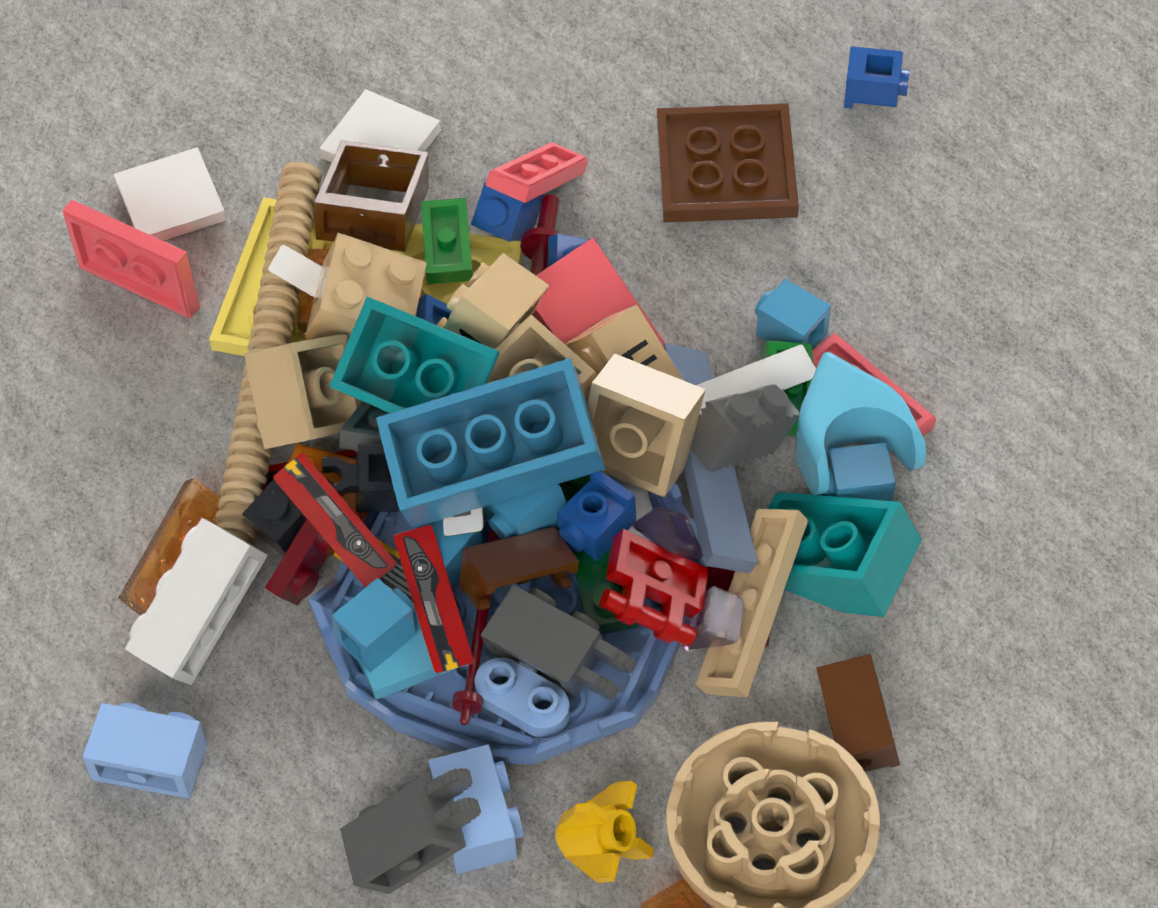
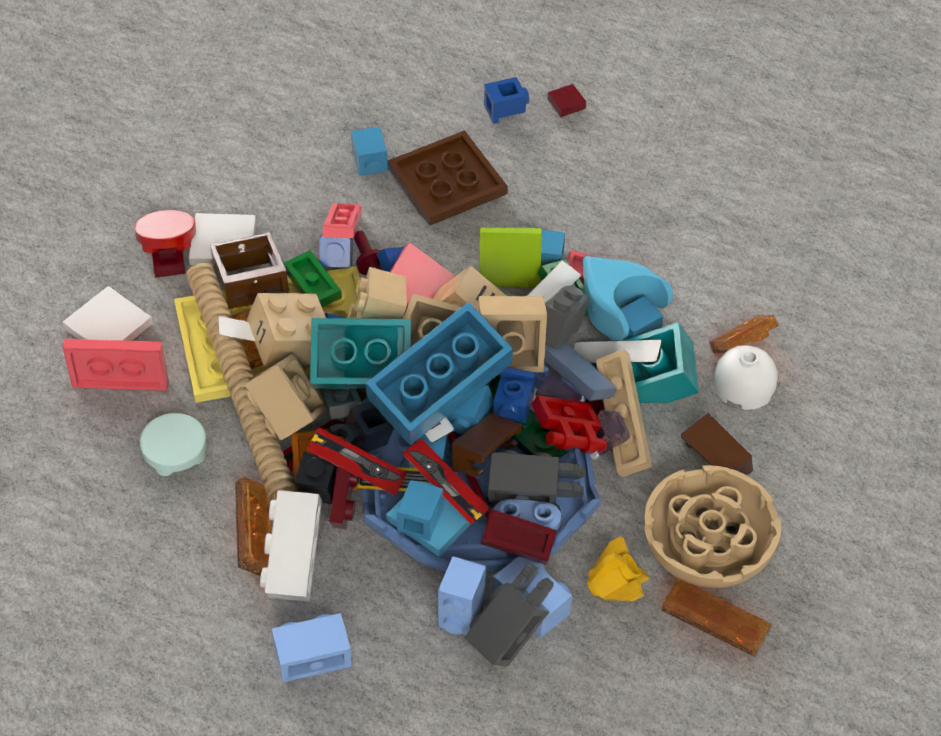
camera: 30 degrees left, 5 degrees down
none -> tile [135,210,196,253]
none -> light aqua tile [140,413,207,476]
none -> dark red tile [152,248,186,278]
none -> dark azure brick [351,126,388,176]
none -> light blue brick [438,556,486,635]
none -> lime tile [479,227,542,287]
none -> dark red tile [480,509,557,565]
none -> dark red tile [548,84,586,117]
none -> white sticker [574,340,661,363]
none -> clear orange plate [709,315,778,353]
none -> white cylinder [713,345,778,410]

